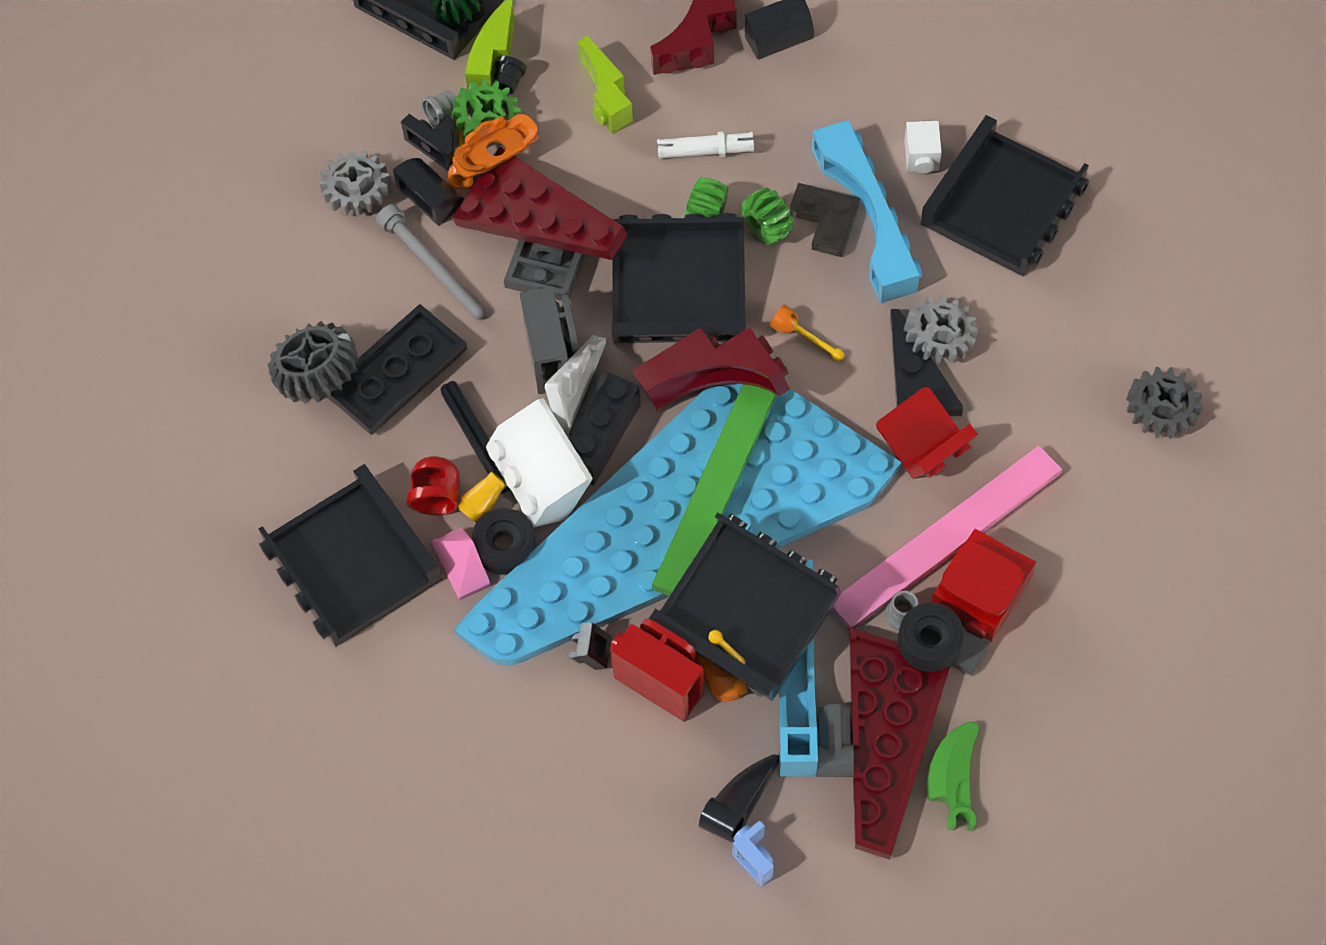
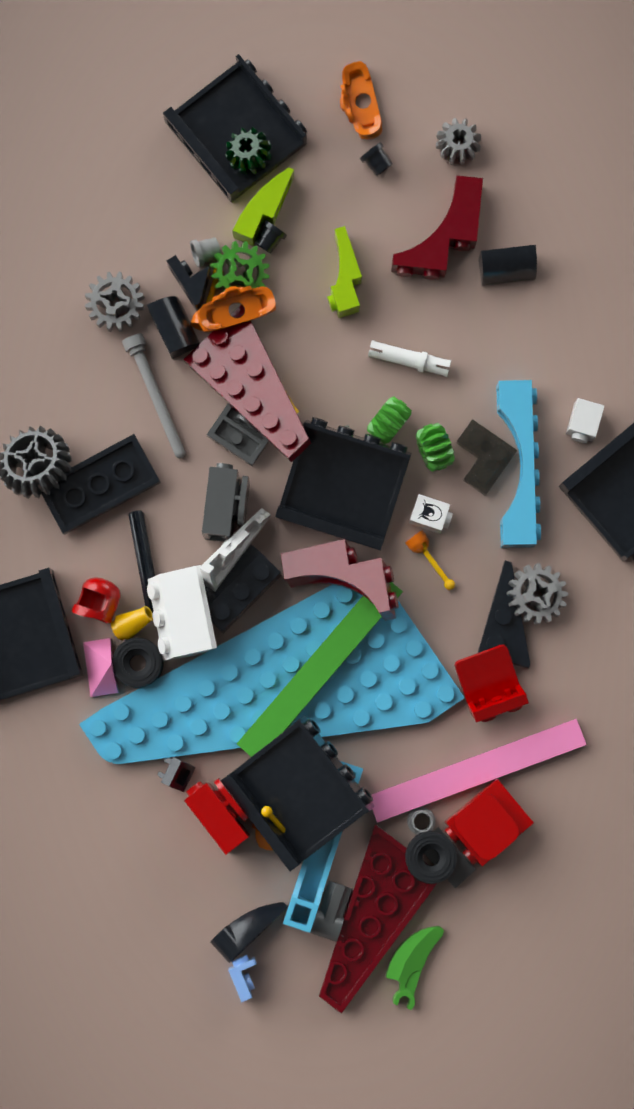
camera: 15 degrees right, 20 degrees up
none -> white brick [409,494,453,534]

